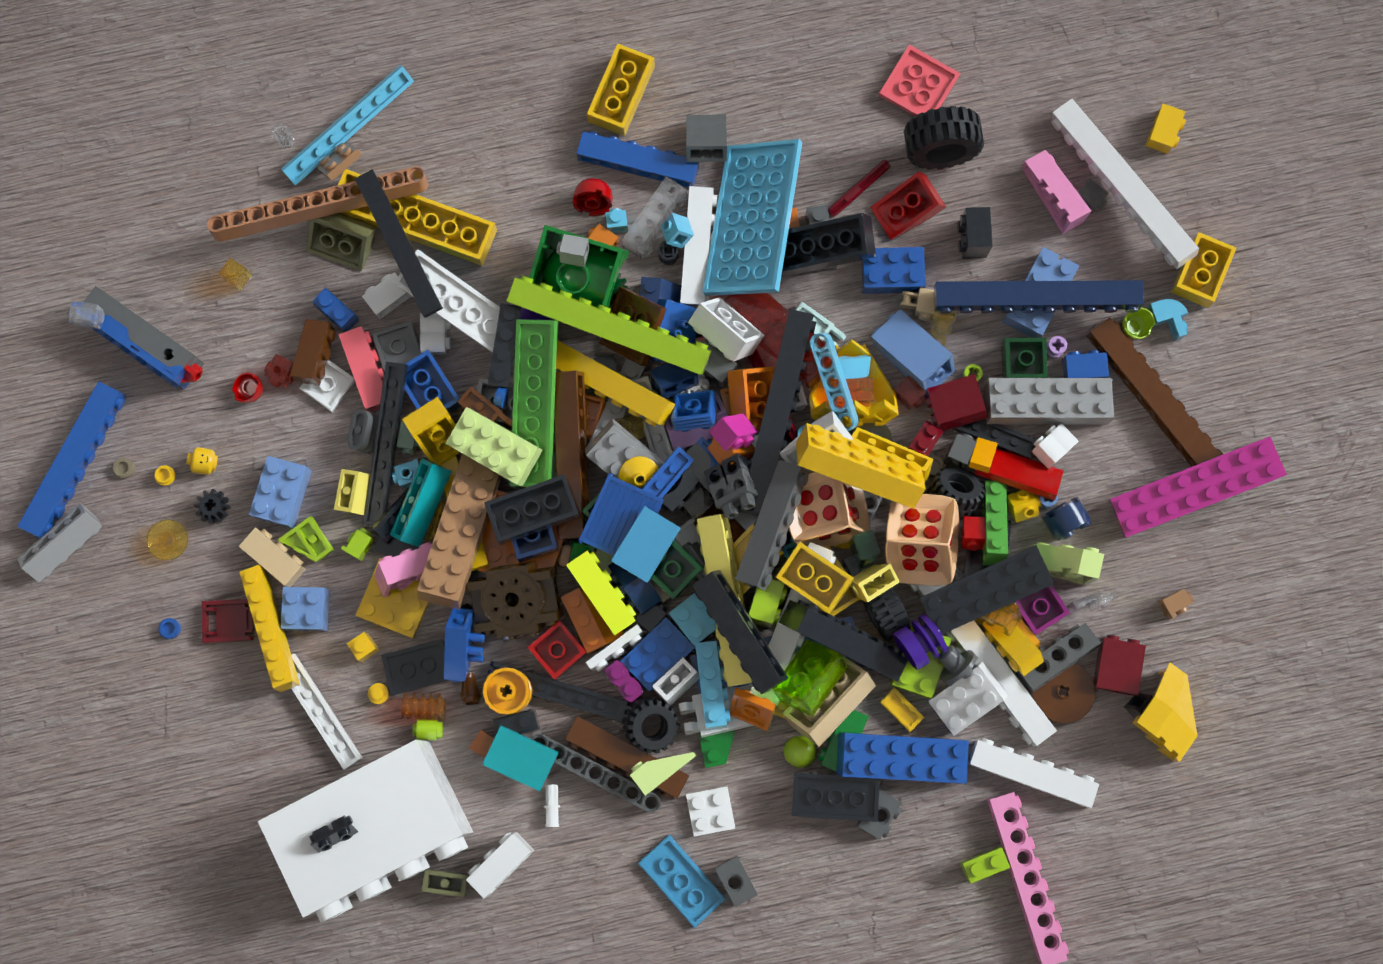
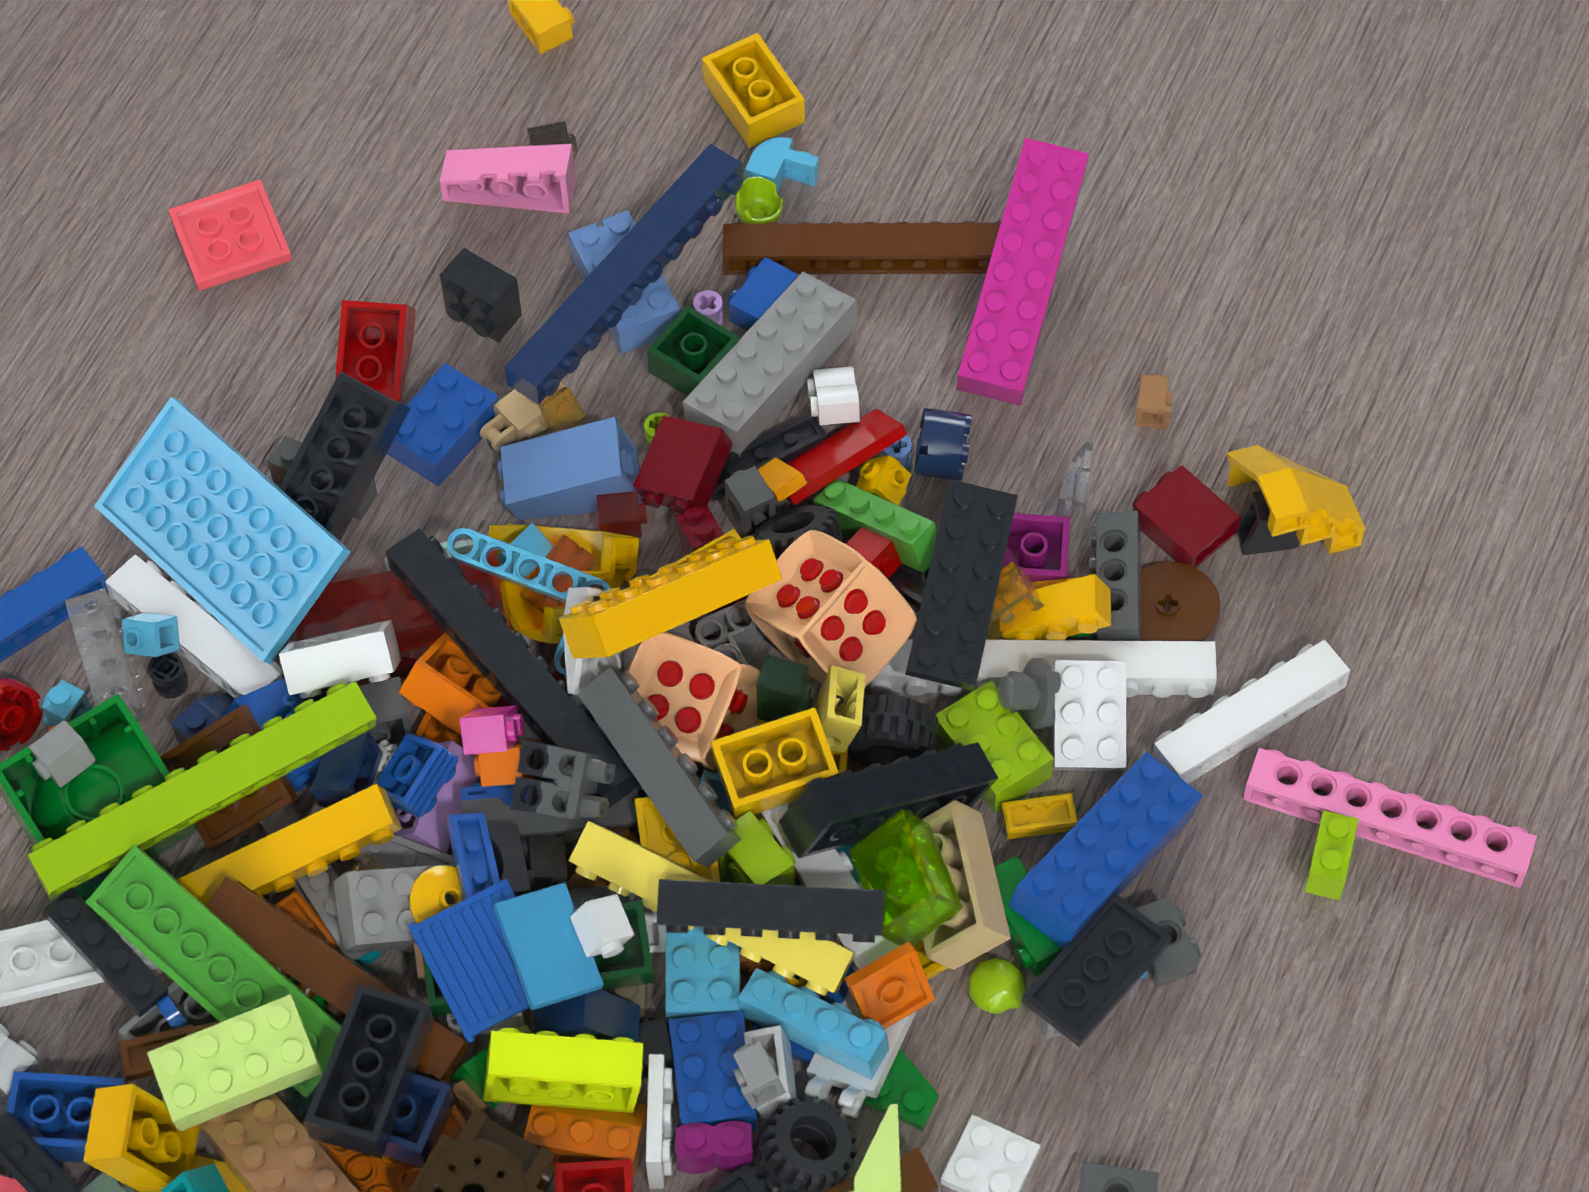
camera: 55 degrees left, 20 degrees down
dark grey brick [686,114,727,162] -> none
dark red axle [828,159,891,217] -> none
dark purple wheel [893,614,948,671] -> none
black tyre [904,106,984,169] -> none
yellowish green brick [1031,542,1104,586] -> none
white brick [1051,99,1199,269] -> none
none -> white brick [570,894,634,958]
none -> light grey brick [733,1041,786,1110]

